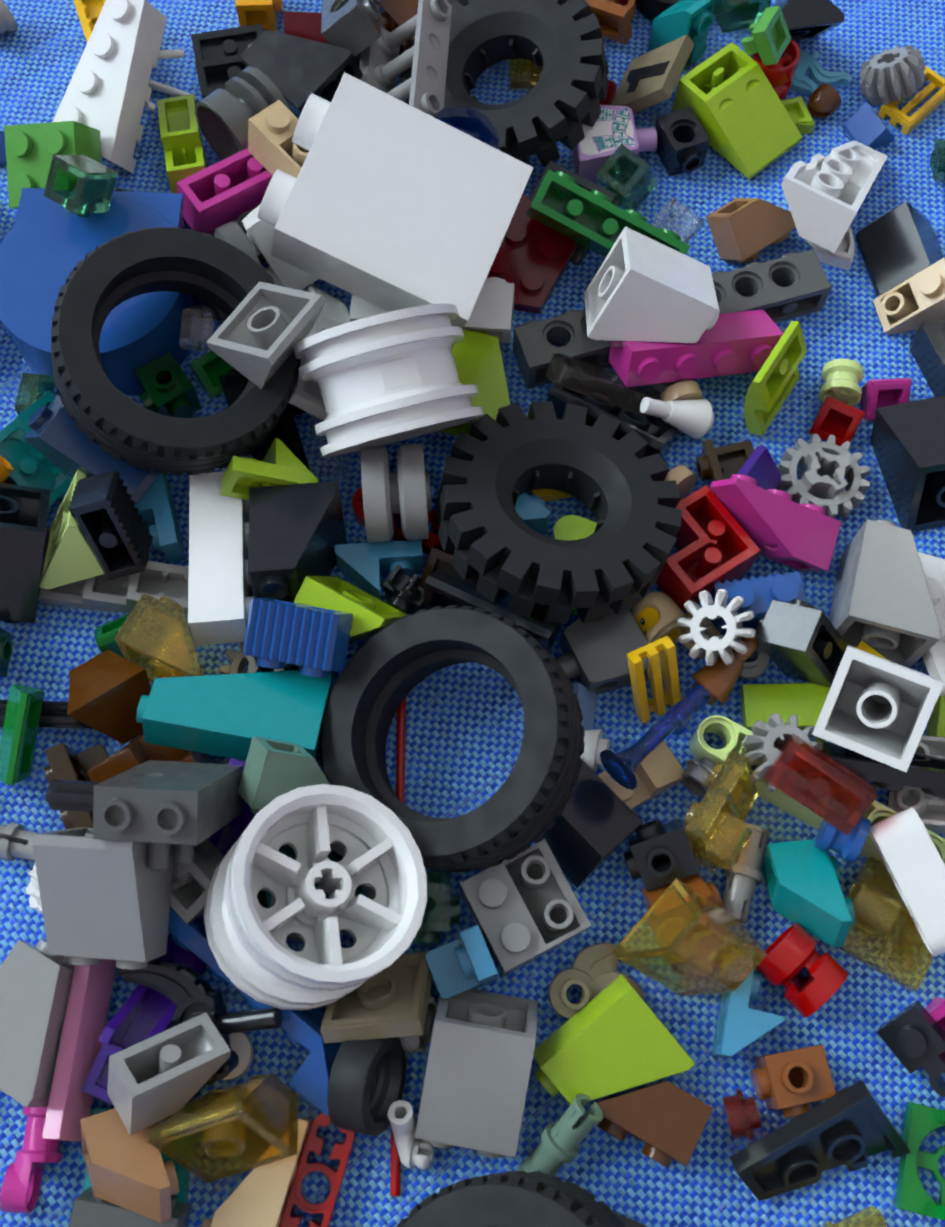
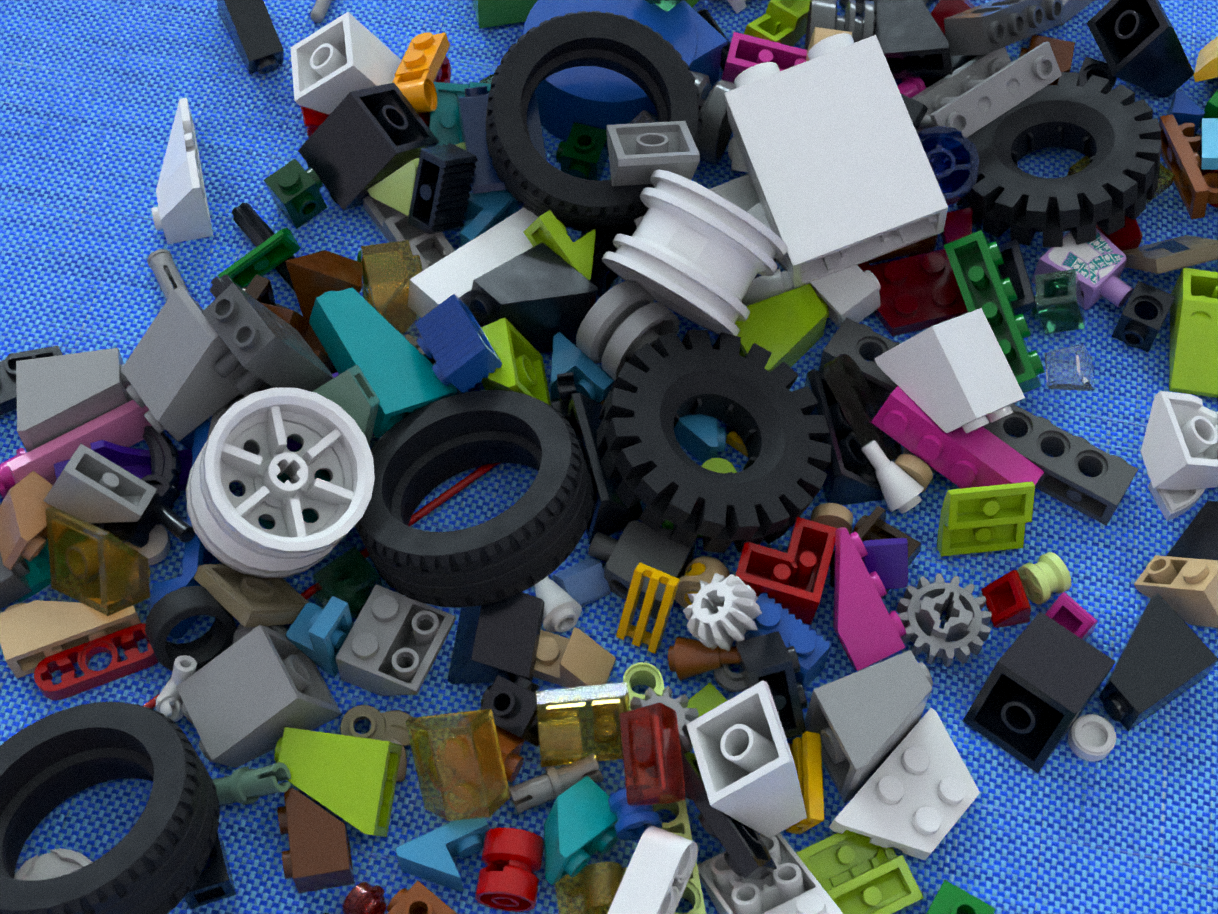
camera: 50 degrees right, 10 degrees down
clear blue piece [600,685,711,790] -> none
medium nougat slope [706,198,796,263] -> none

